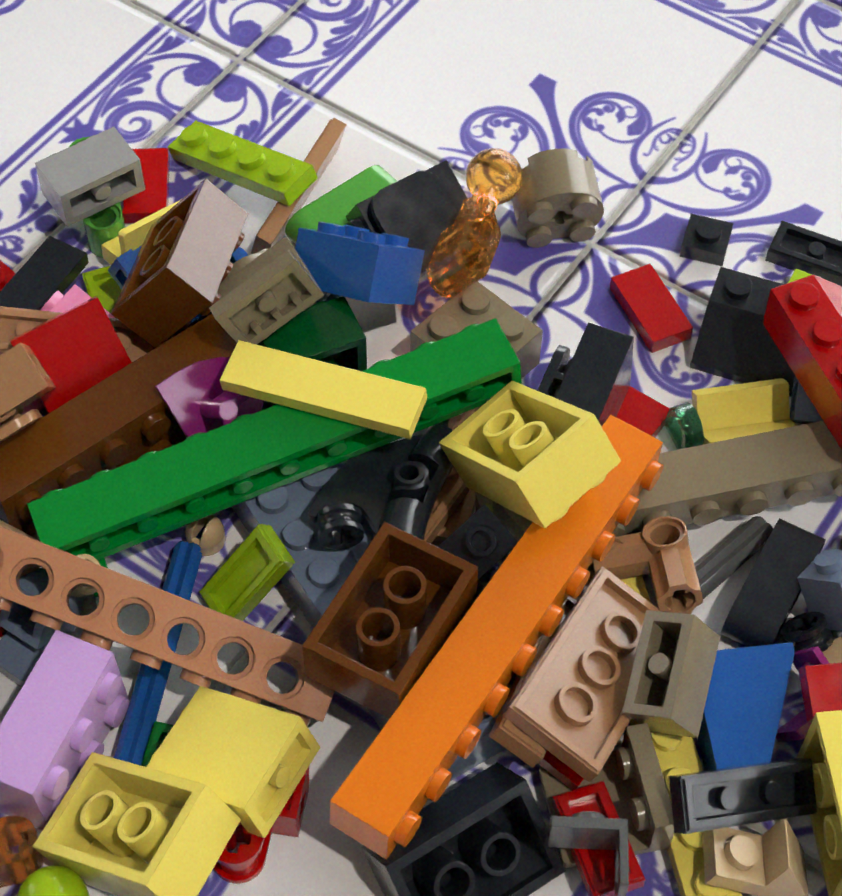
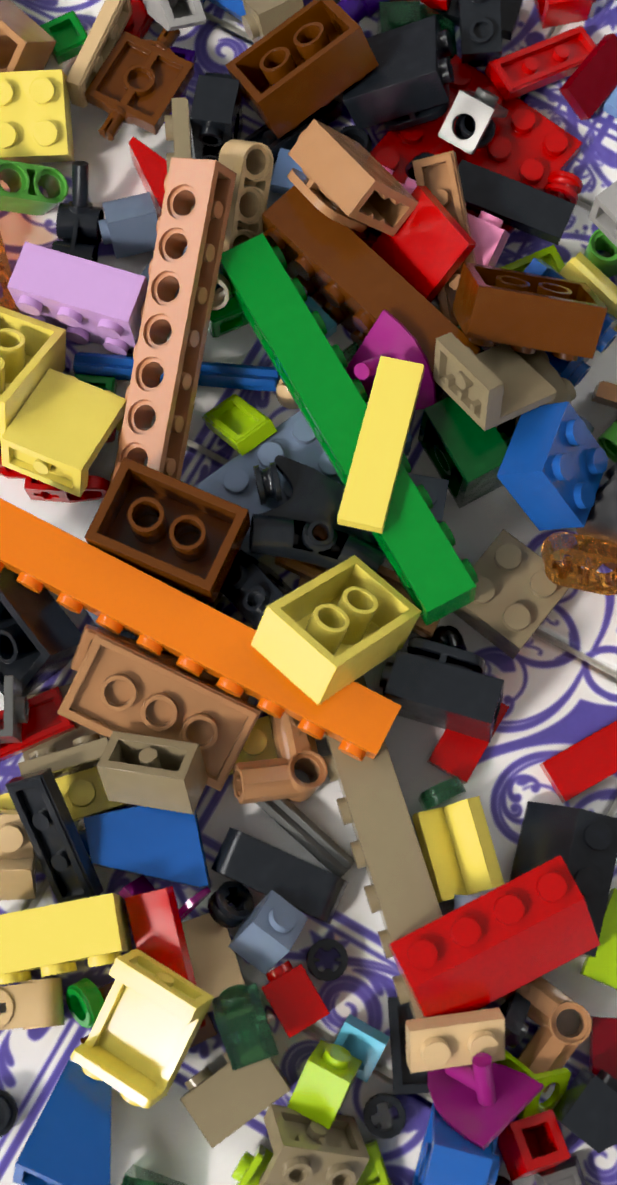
camera: 85 degrees right, 20 degrees up
none -> red bush [543,170,583,205]

